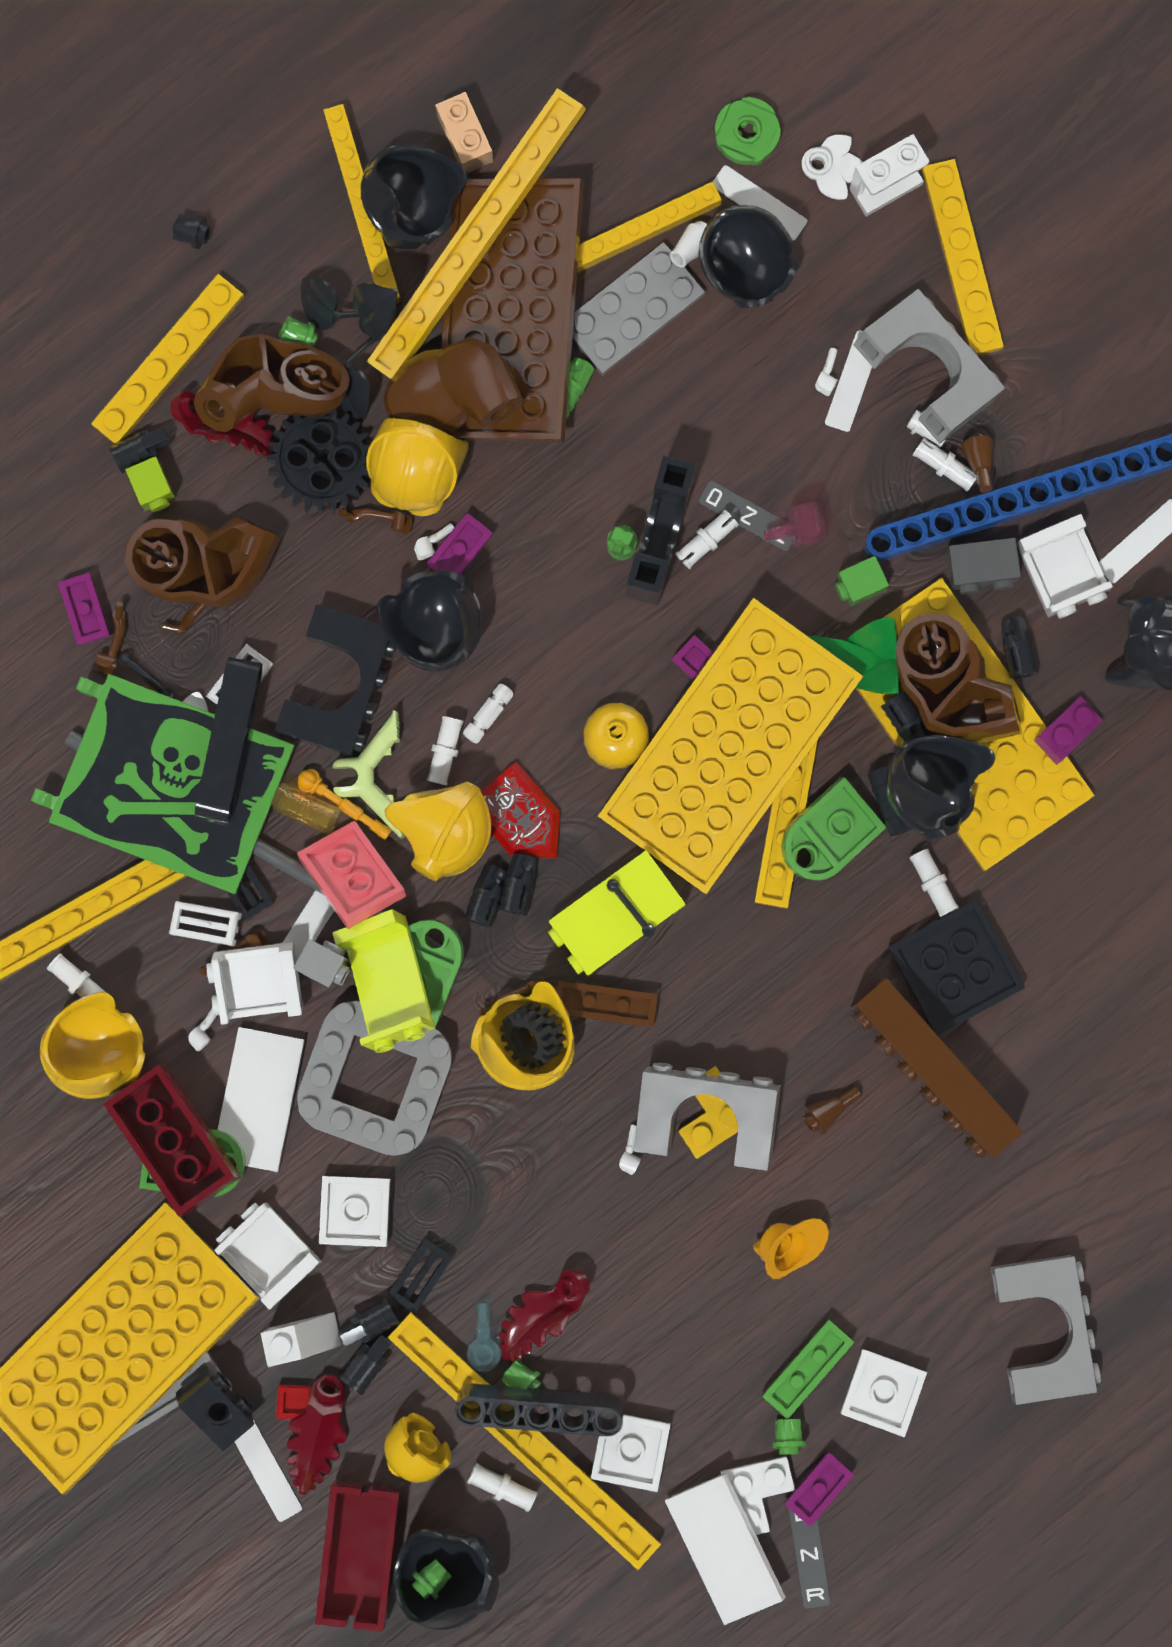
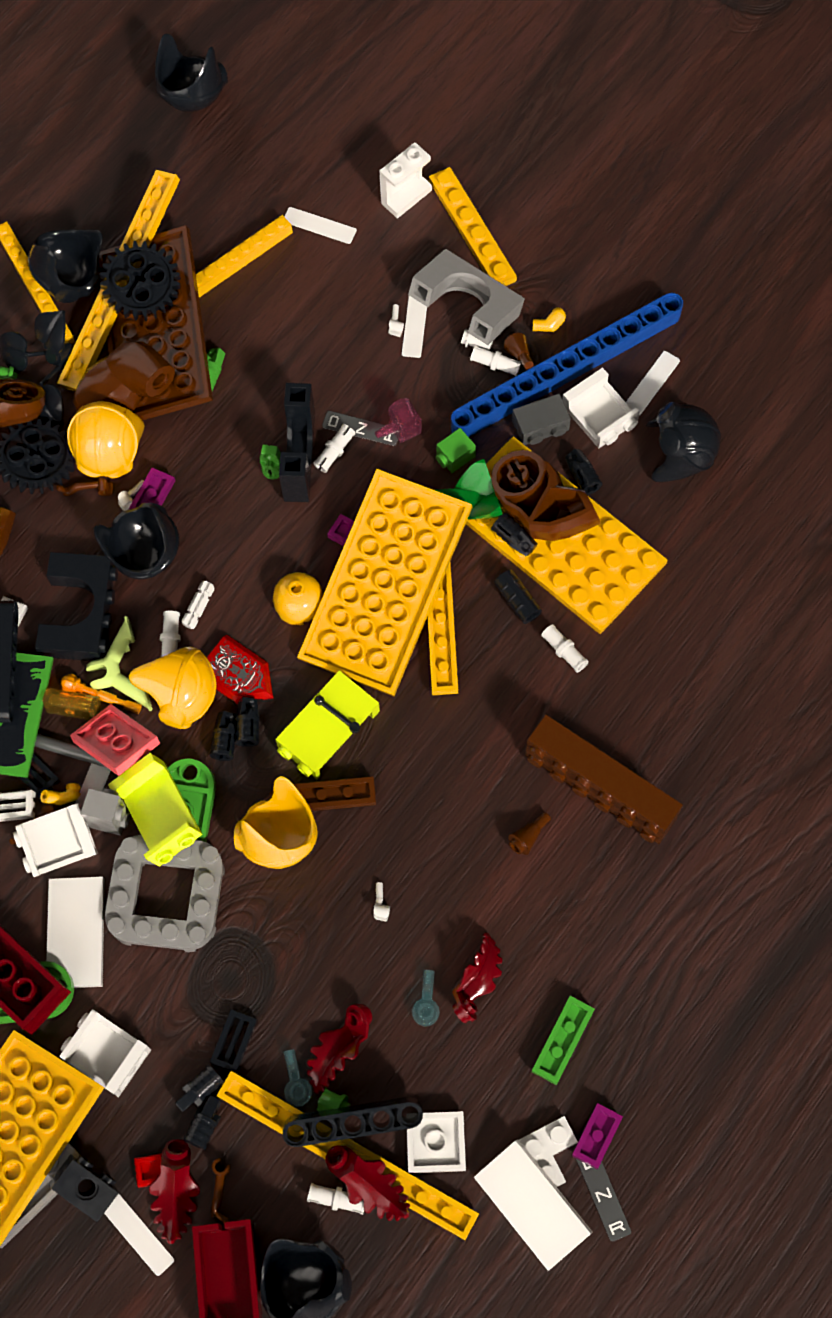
camera: 15 degrees left, 15 degrees down
white hand [189,1008,217,1051] -> none
white slope [260,1312,342,1367] -> none
white plate [319,1176,390,1247] -> none
yellow cylinder [384,1413,452,1483] -> none
bright green hose [412,1559,451,1600] -> none
light nougat brick [435,92,493,173] -> none
black tyre [500,1002,565,1069] -> none
light grey plate [572,242,705,376] -> none
light grey arch [634,1063,781,1171] -> none
white cone [670,221,707,268] -> none
yellow plate [678,1066,738,1159] -> none
black piece [699,205,799,308] -> none
bright green plate [715,97,781,166] -> none
light orange piece [753,1218,829,1279] -> none
bright green hose [772,1419,806,1455] -> none
bright green plate [781,777,887,880] -> none
white plate [802,135,863,200] -> none
white plate [840,1349,927,1437] -> none
black piece [885,735,995,842] -> none
black plate [887,899,1025,1036] -> none
light grey arch [990,1255,1101,1405] -> none
magenta plate [1034,696,1103,765] -> none
none -> yellow arm [40,783,81,806]
none -> black gear [100,241,181,321]
none -> reddish brown piece [211,1158,231,1223]
none -> dark red plant [325,1145,410,1221]
none -> clear light blue plate [412,970,440,1027]
none -> dark red plant [452,932,503,1023]
none -> yellow arm [532,307,566,332]

